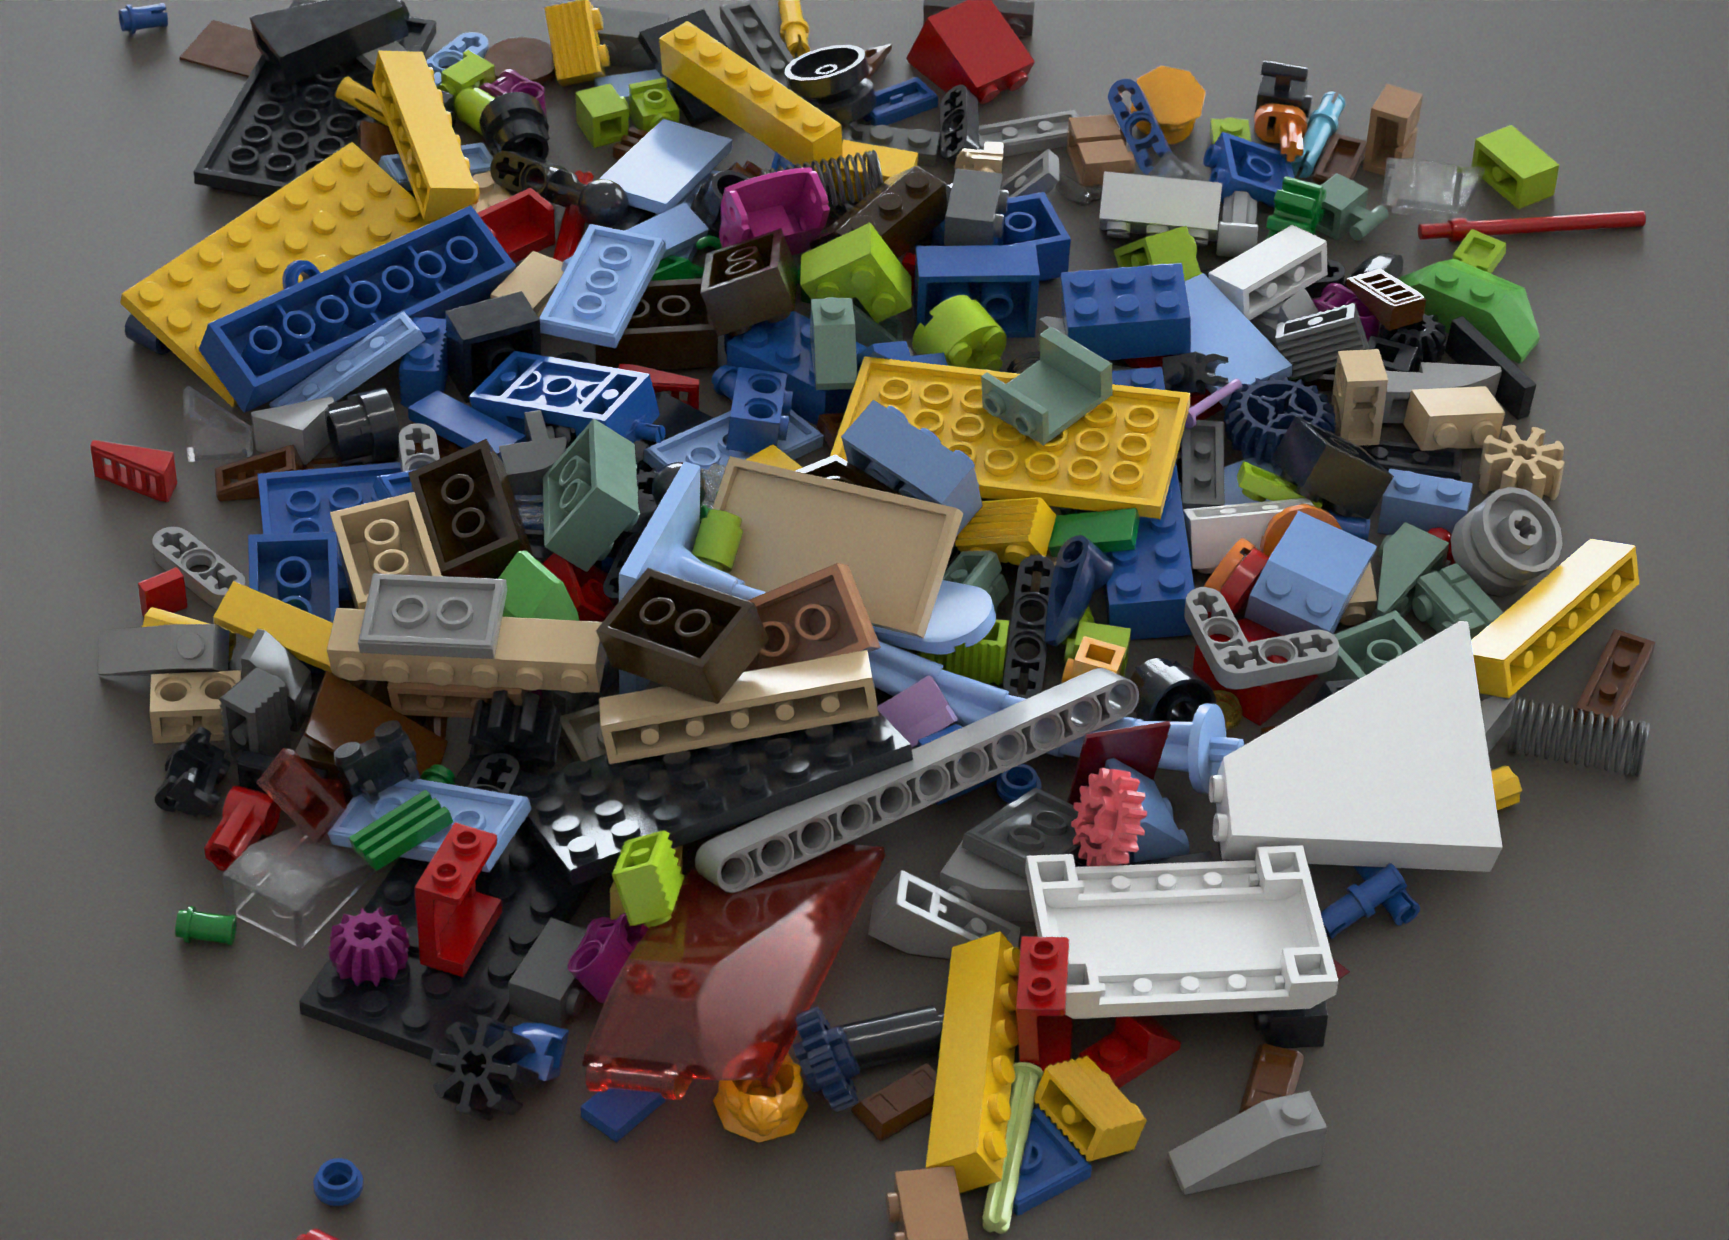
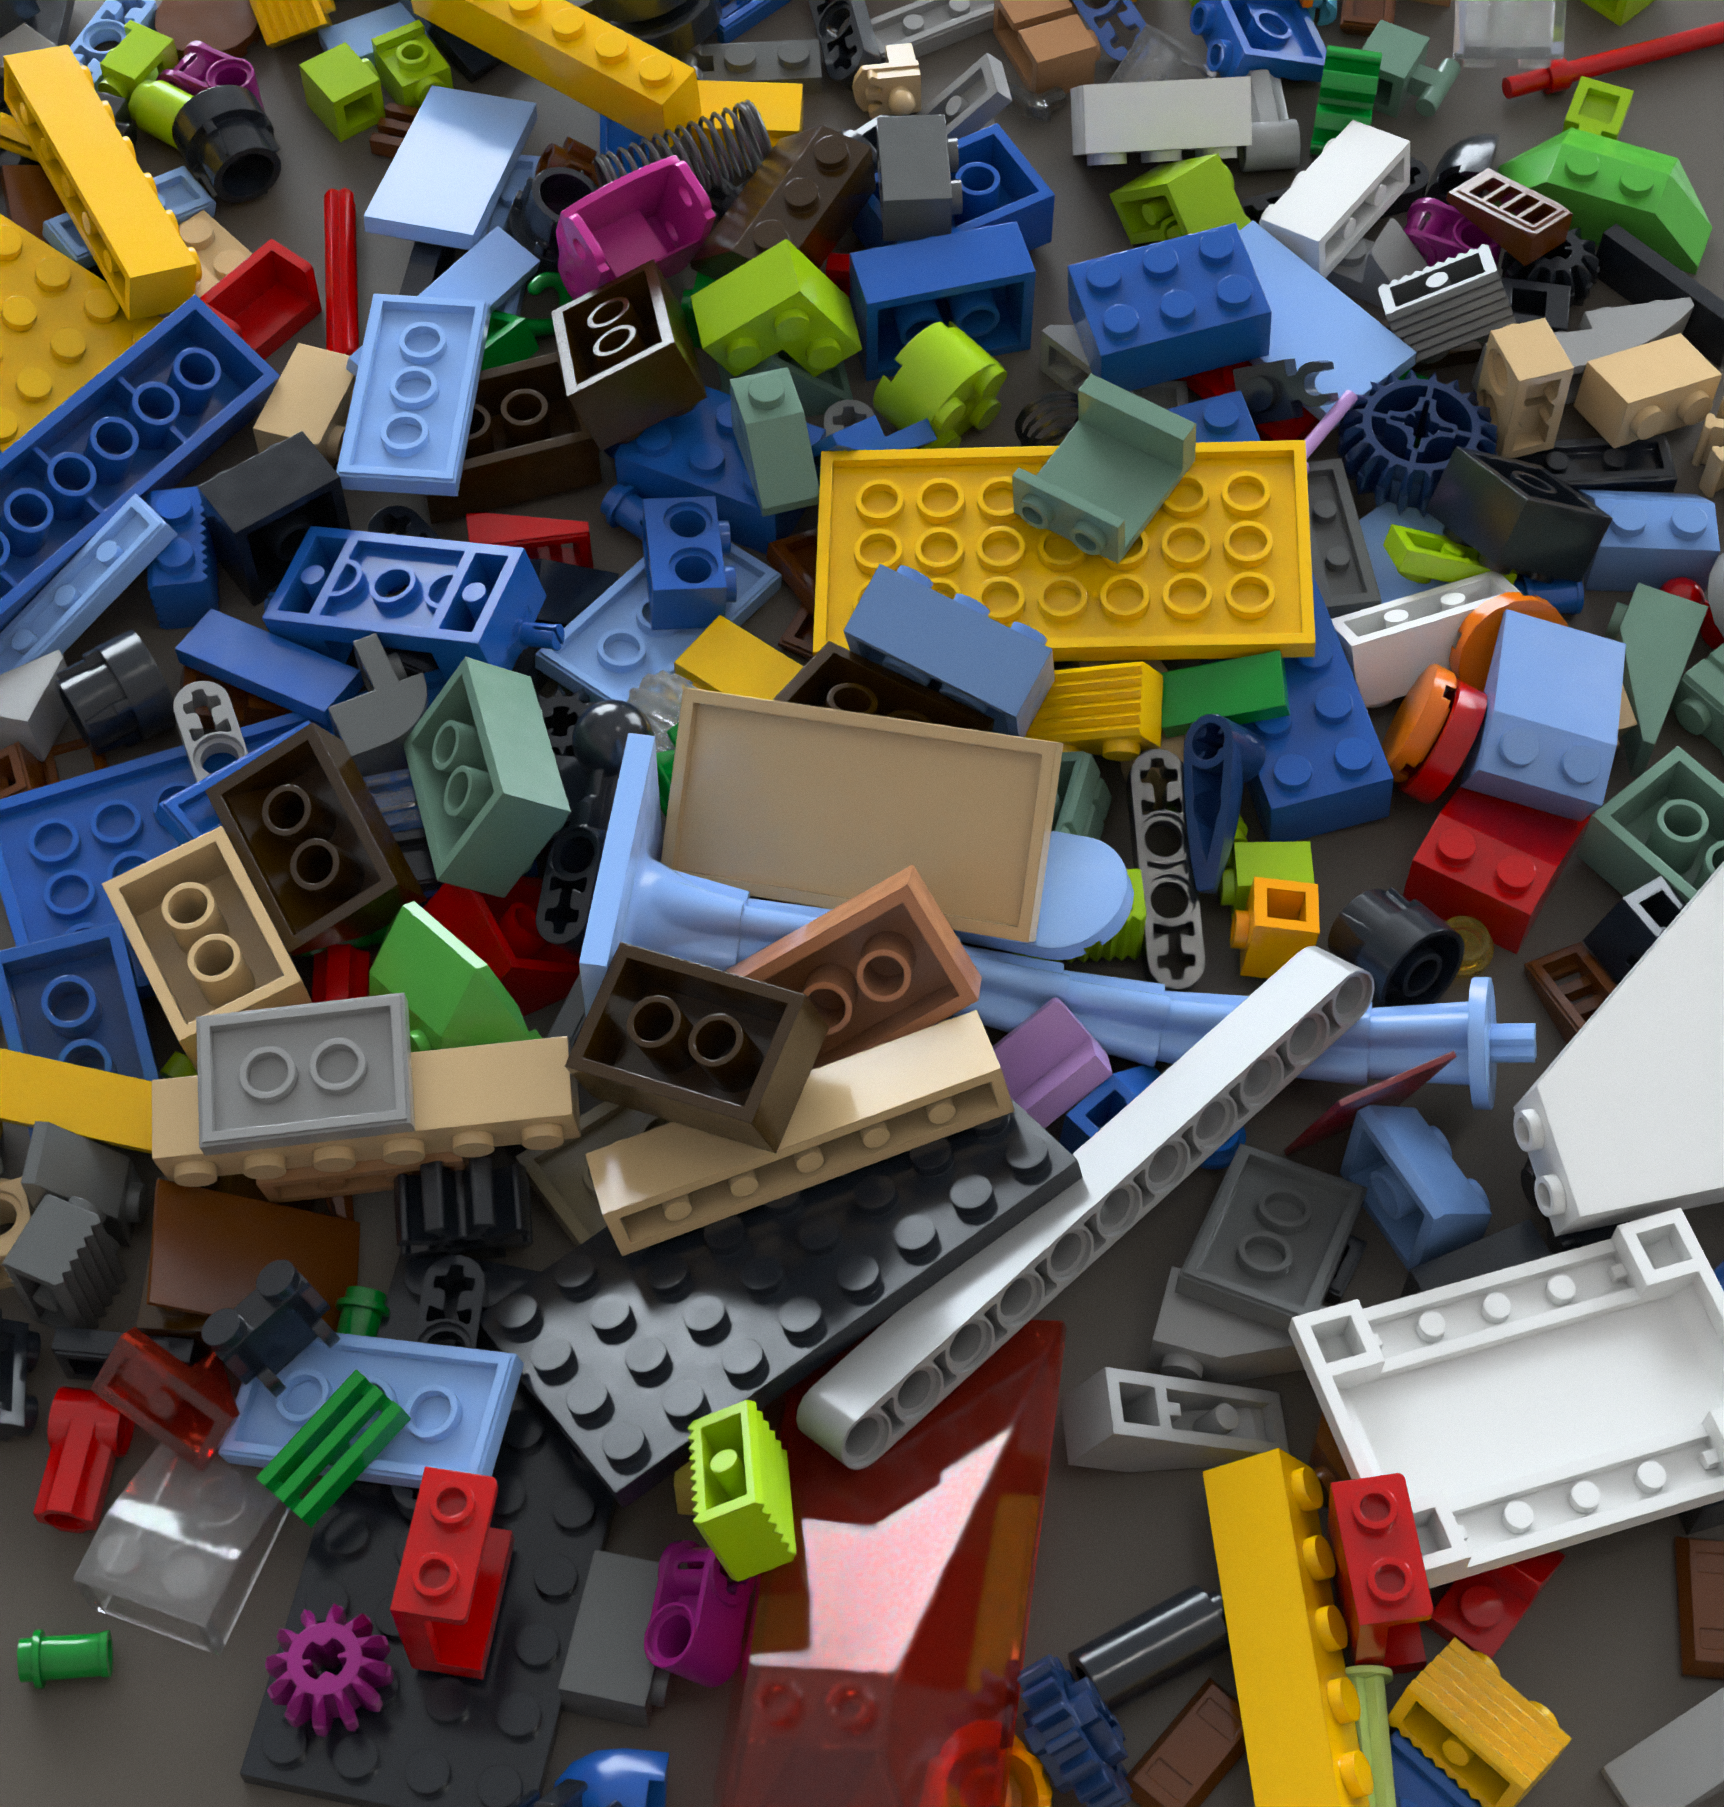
camera: 10 degrees left, 15 degrees up
black beam [490,151,628,228] -> none
lime brick [692,509,743,572] -> none
coral gear [1071,768,1147,866] -> none
light grey beam [1184,587,1339,689] -> none

